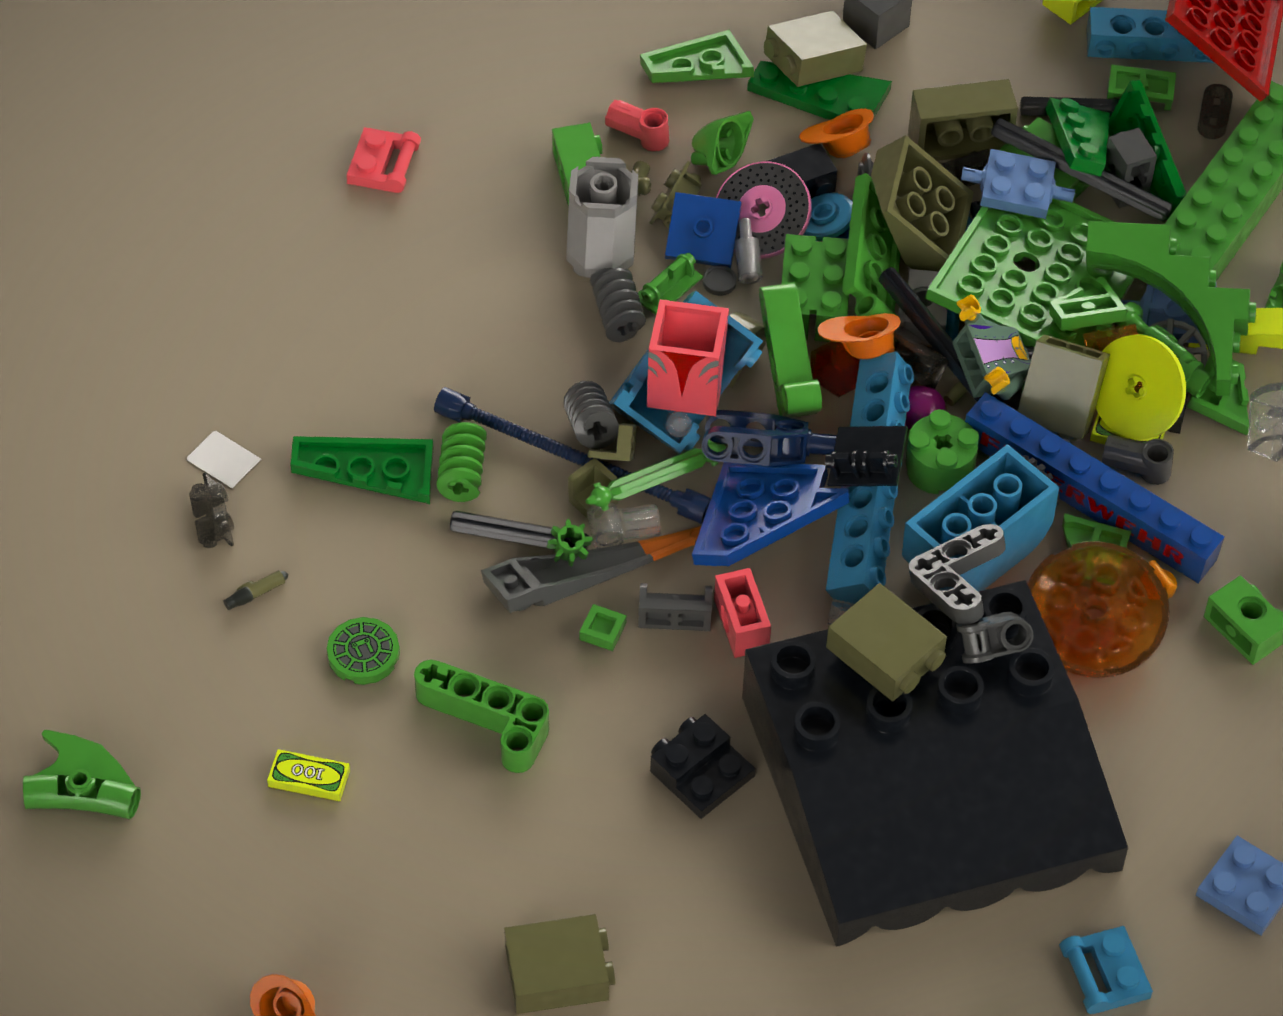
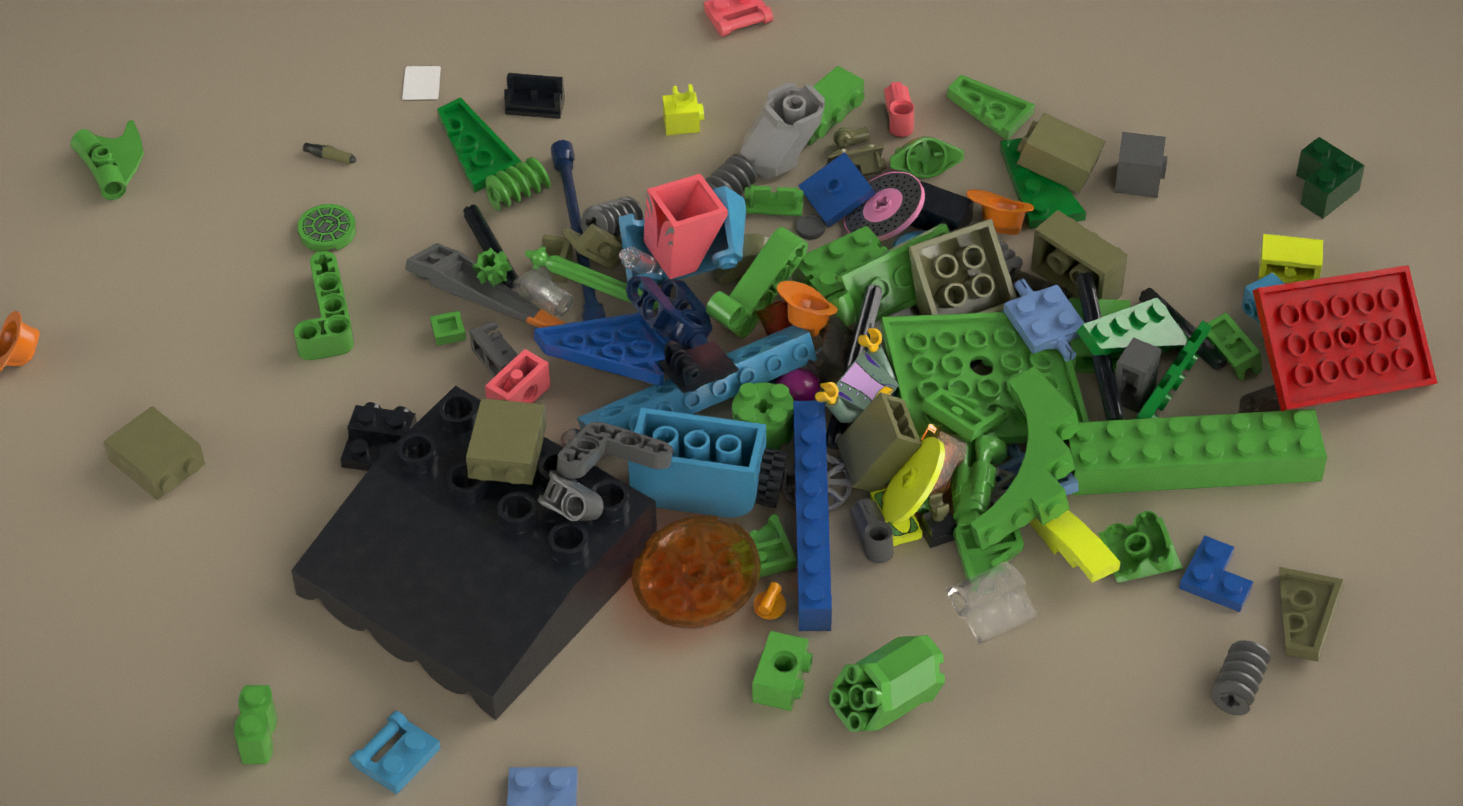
camera: 55 degrees right, 5 degrees down
clear smoke hinge [189,472,234,548] -> none
neon yellow tile [267,749,350,801] -> none
clear piece [735,218,763,284] -> none
none -> black hinge [504,73,565,119]
none -> neon yellow brick [662,84,705,136]

